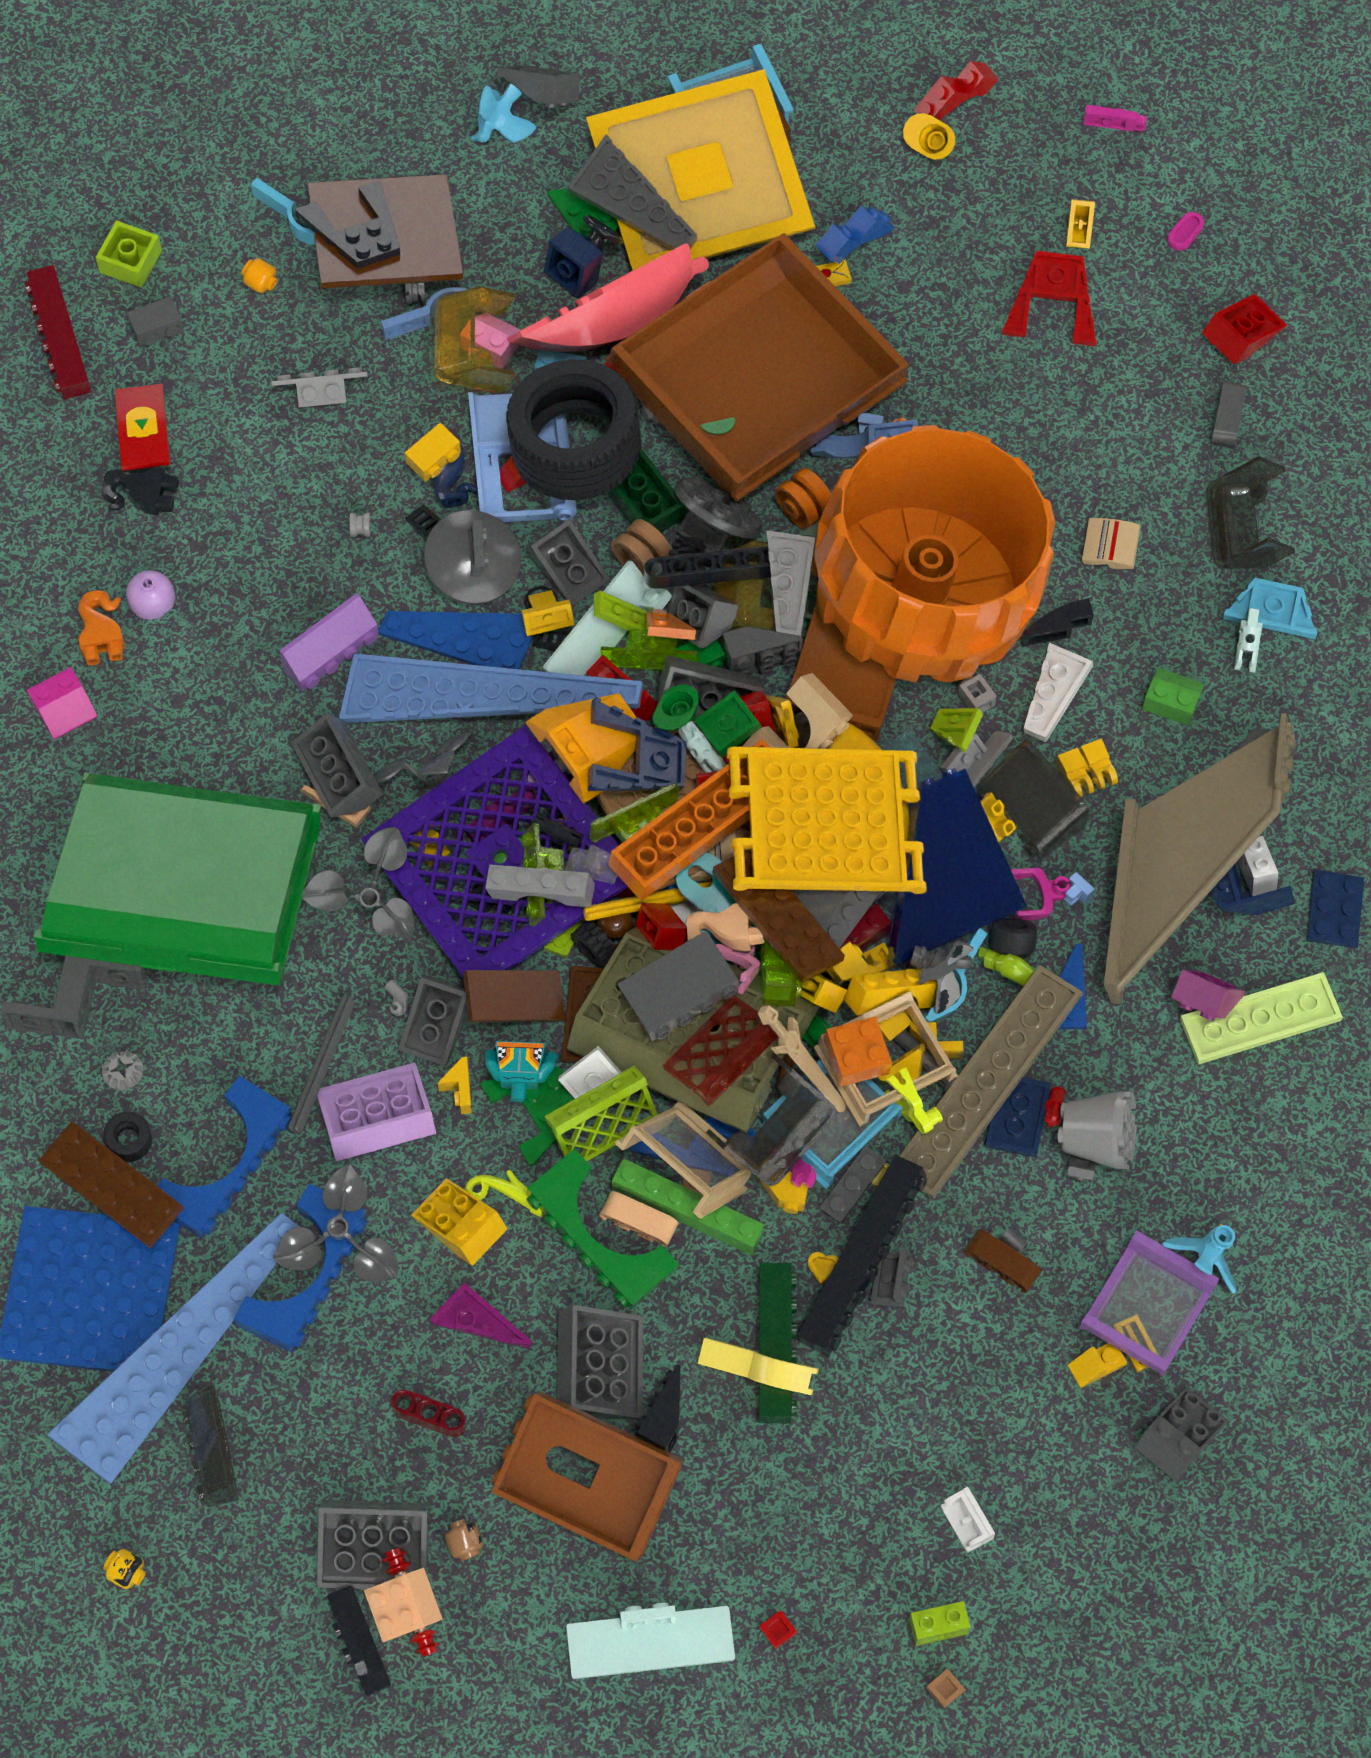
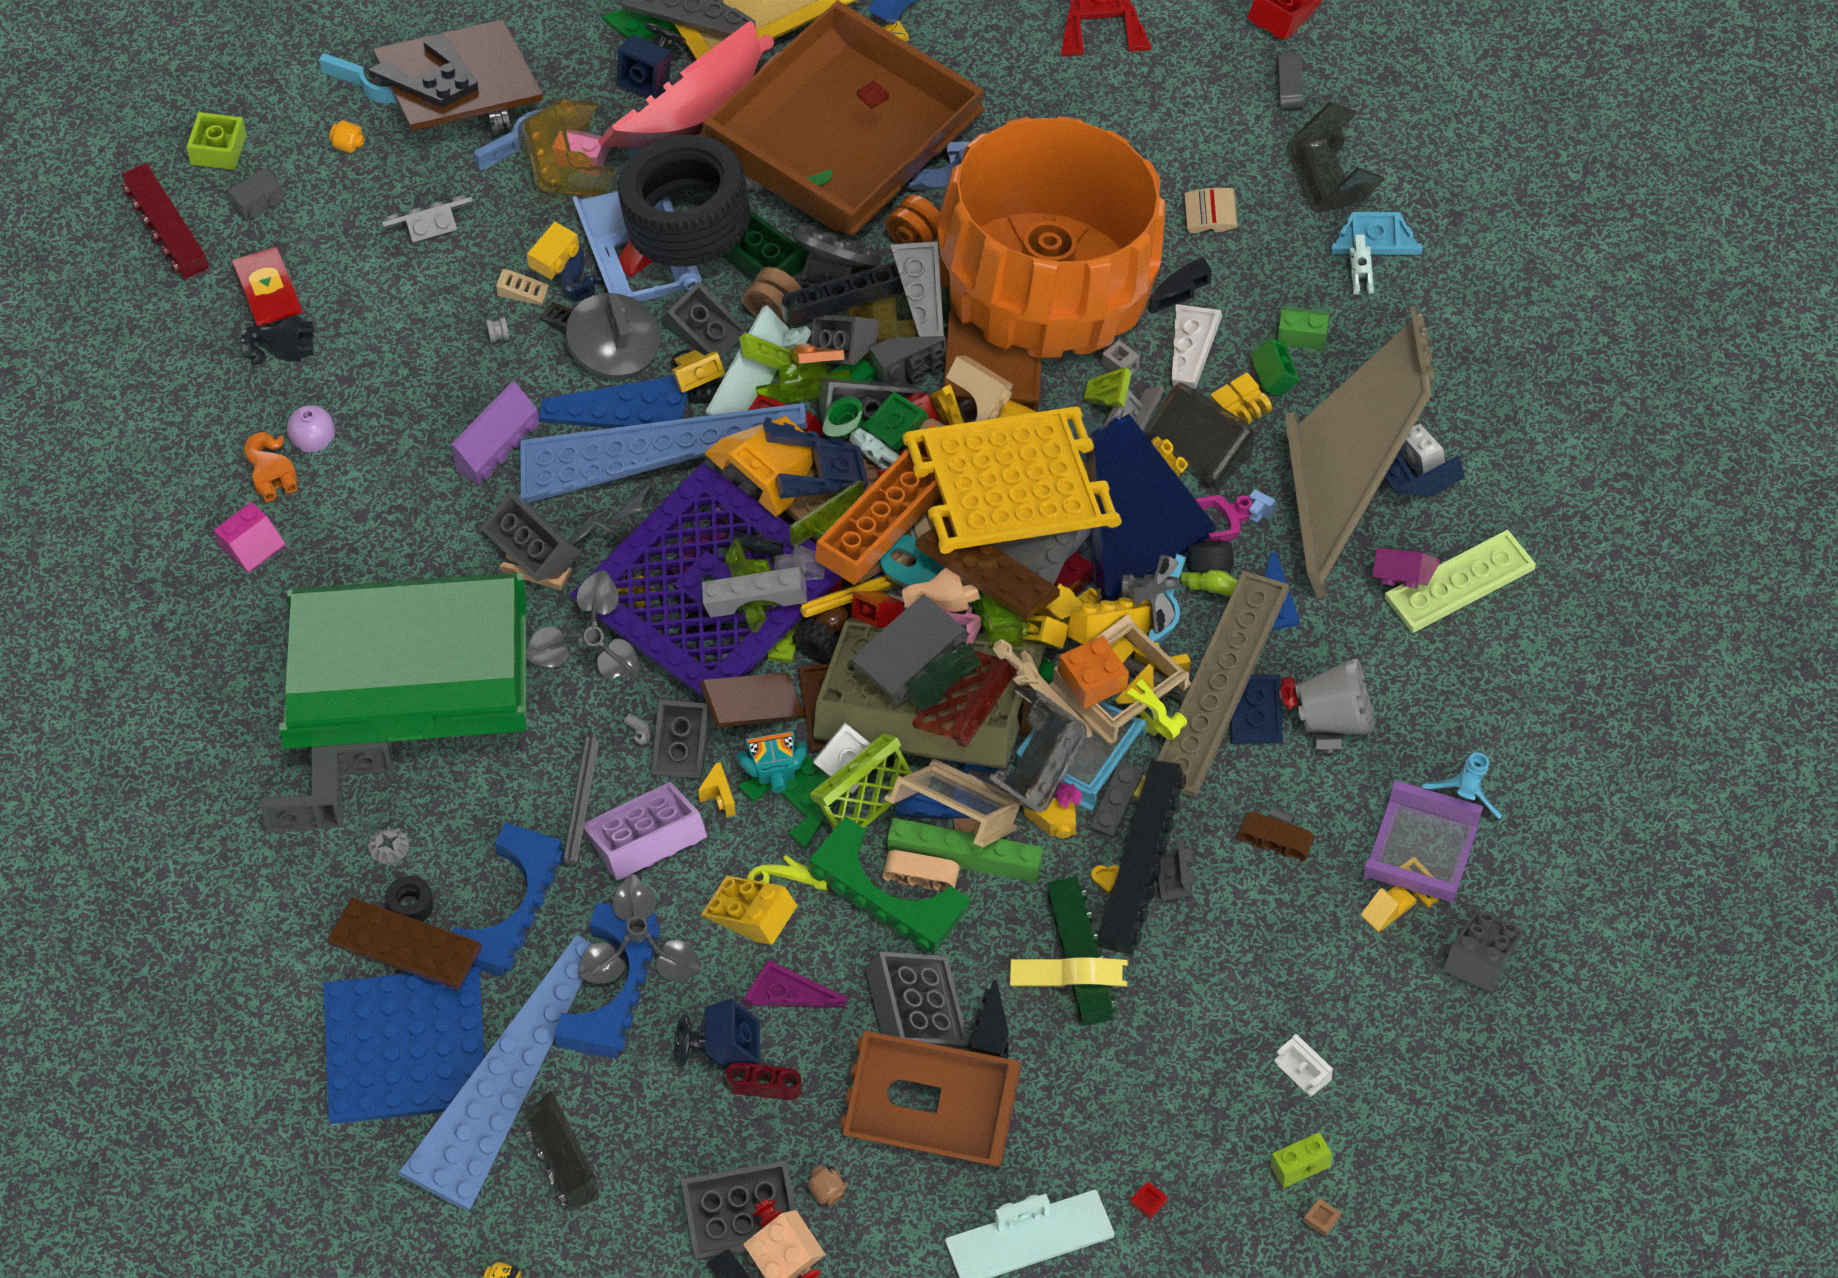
camera: 10 degrees left, 10 degrees down
dark blue plate [1307,870,1364,948] -> none
none -> tan slope [496,269,549,305]
none -> dark blue piece [674,998,761,1069]
none -> clear red tile [856,80,889,109]
none -> clear green slope [906,643,981,711]
none -> green brick [1250,338,1300,396]

